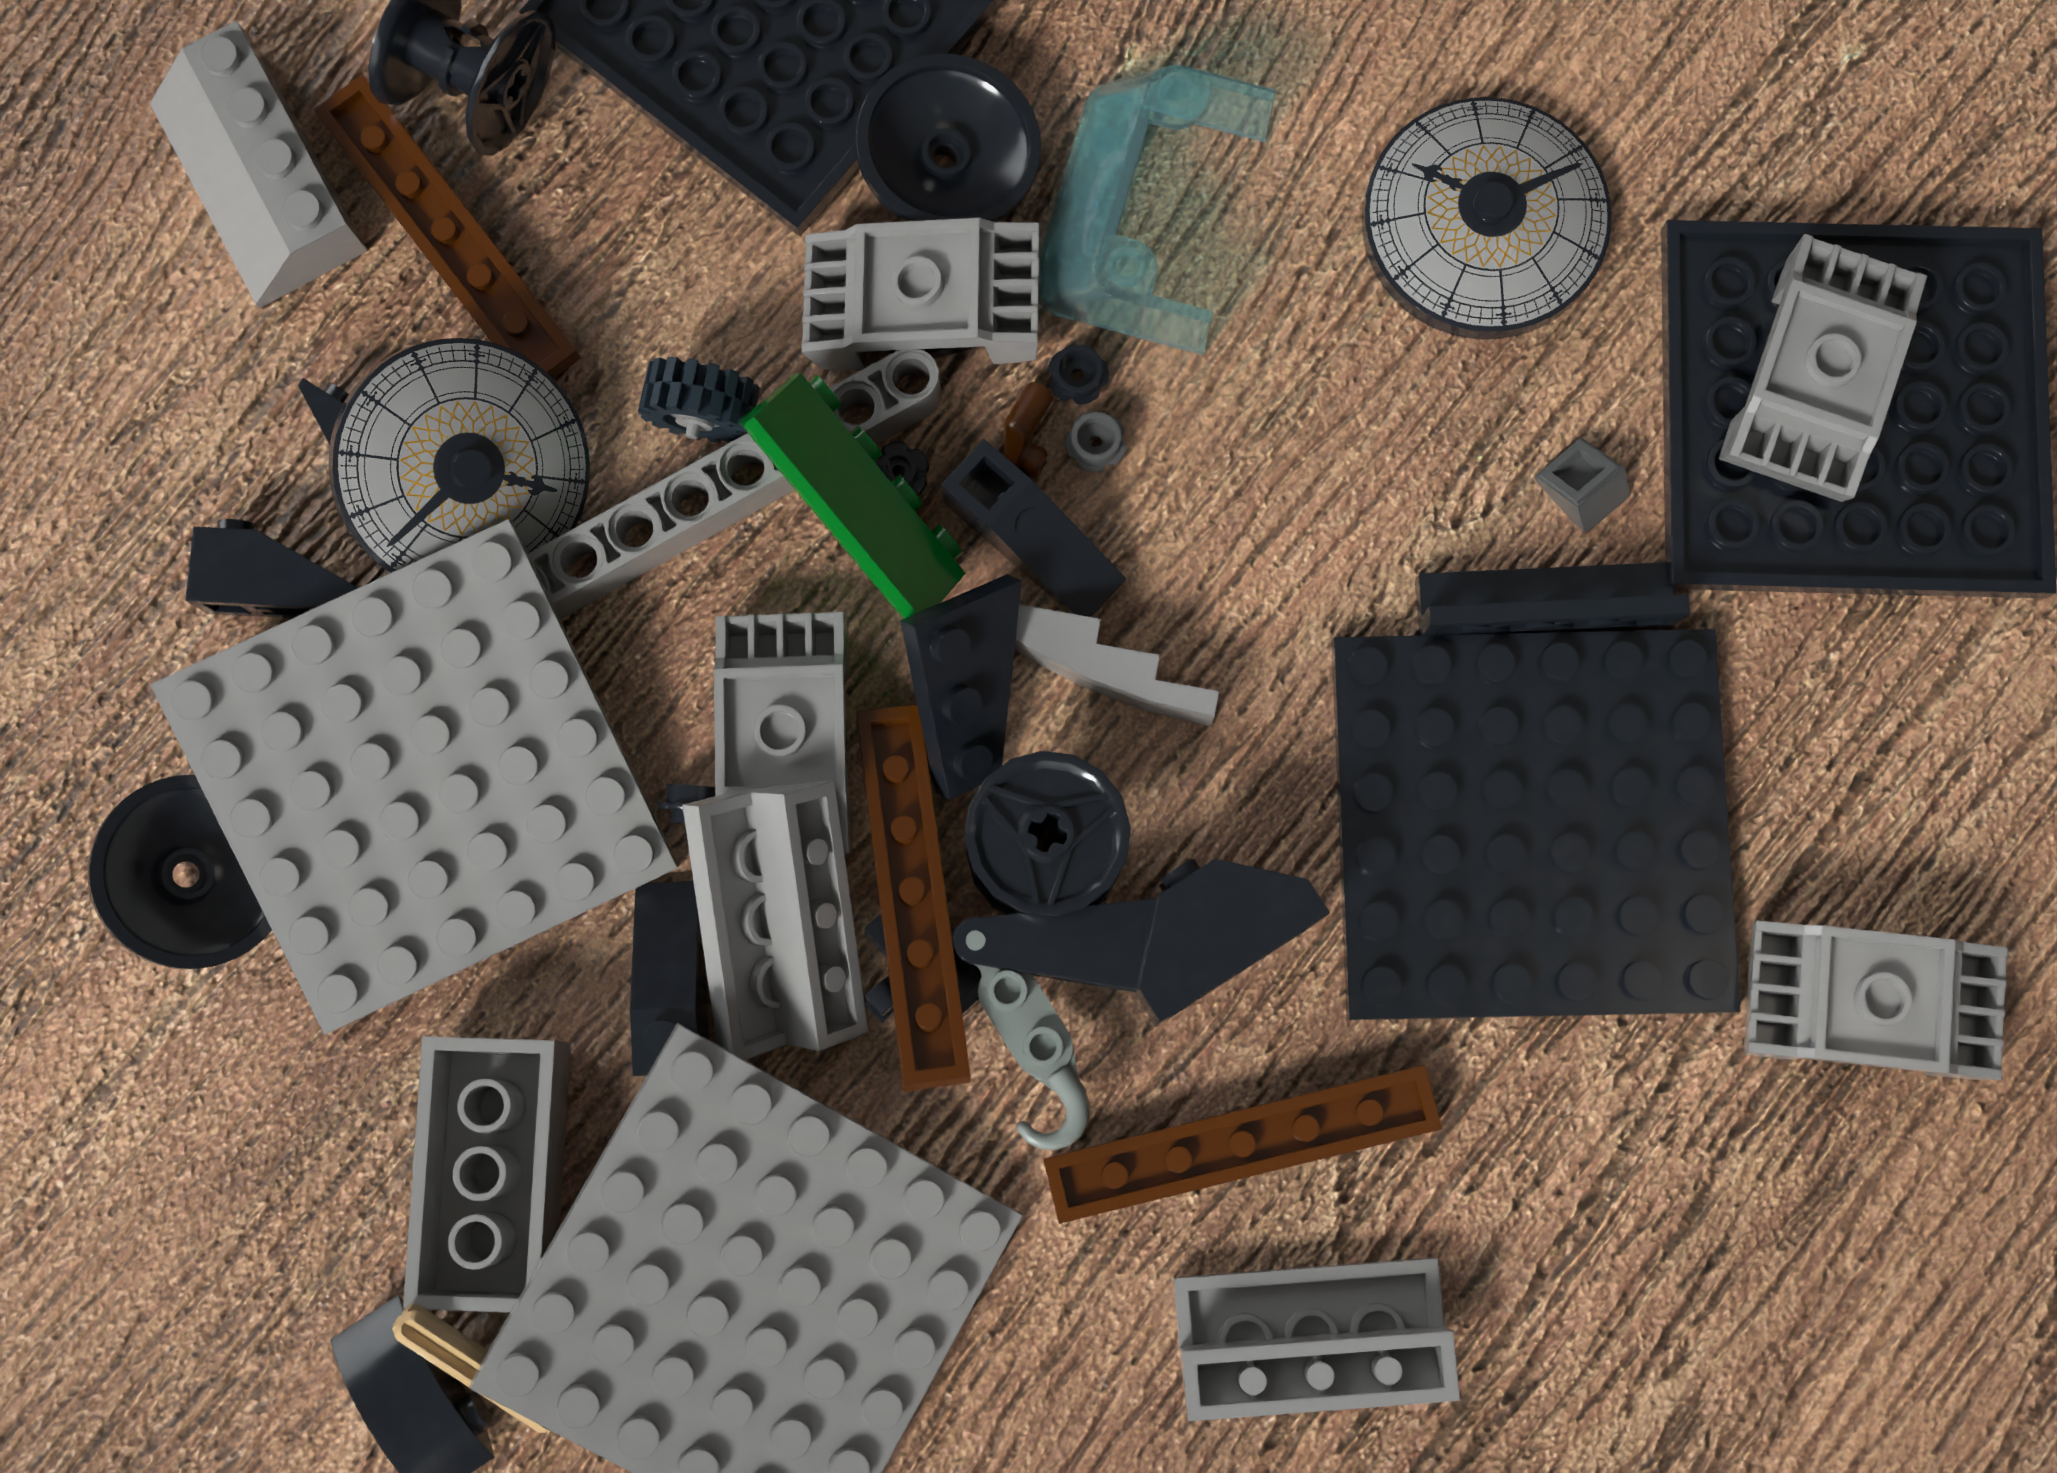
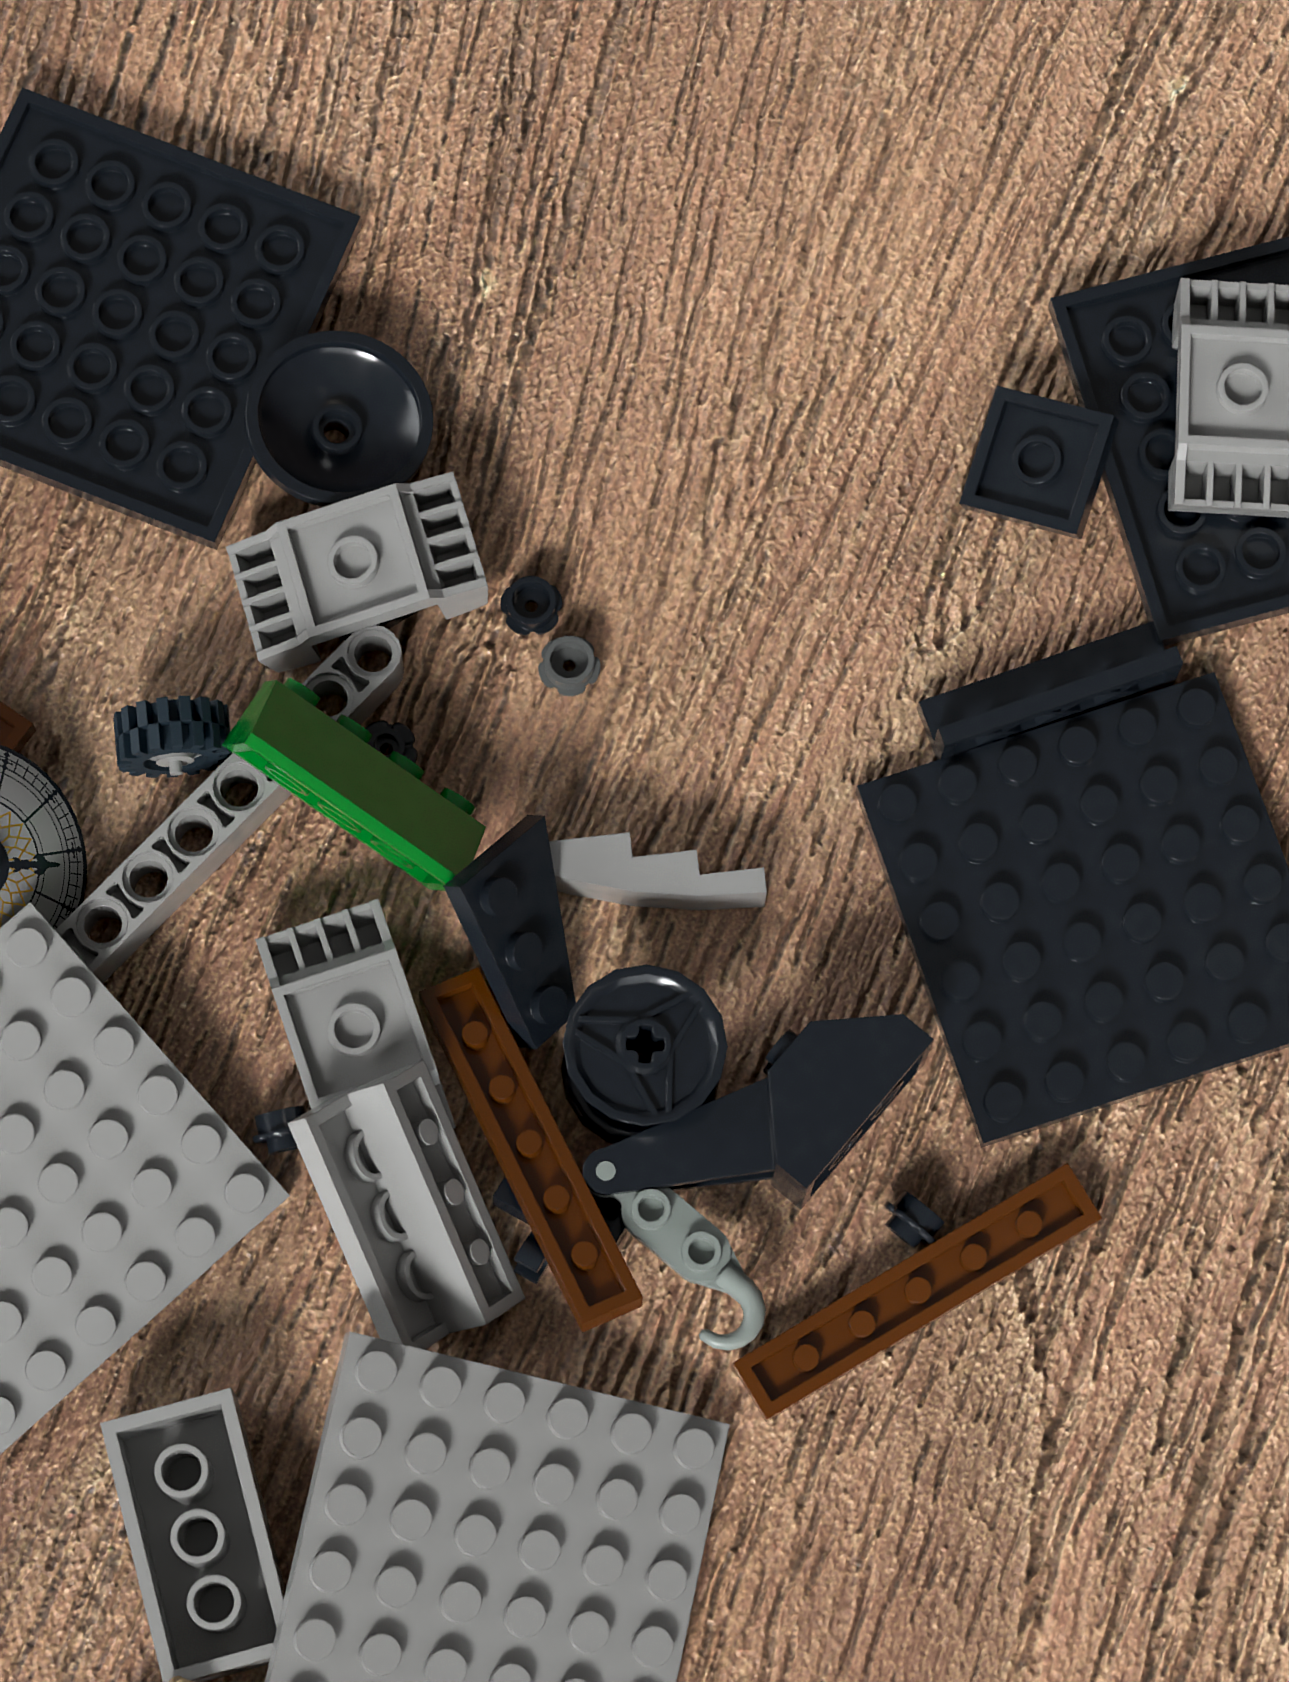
camera: 25 degrees left, 5 degrees down
black slope [630,881,709,1078] -> none
black slope [941,439,1126,617] -> none
reddish brown arm [1004,382,1053,479] -> none
clear light blue windscreen [1038,65,1277,355] -> none
light grey slope [1173,1257,1460,1421] -> none
light grey dish [1362,97,1612,340] -> none
dark grey slope [1535,437,1630,532] -> none
none -> black plate [884,1190,945,1249]
none -> black plate [959,386,1119,540]

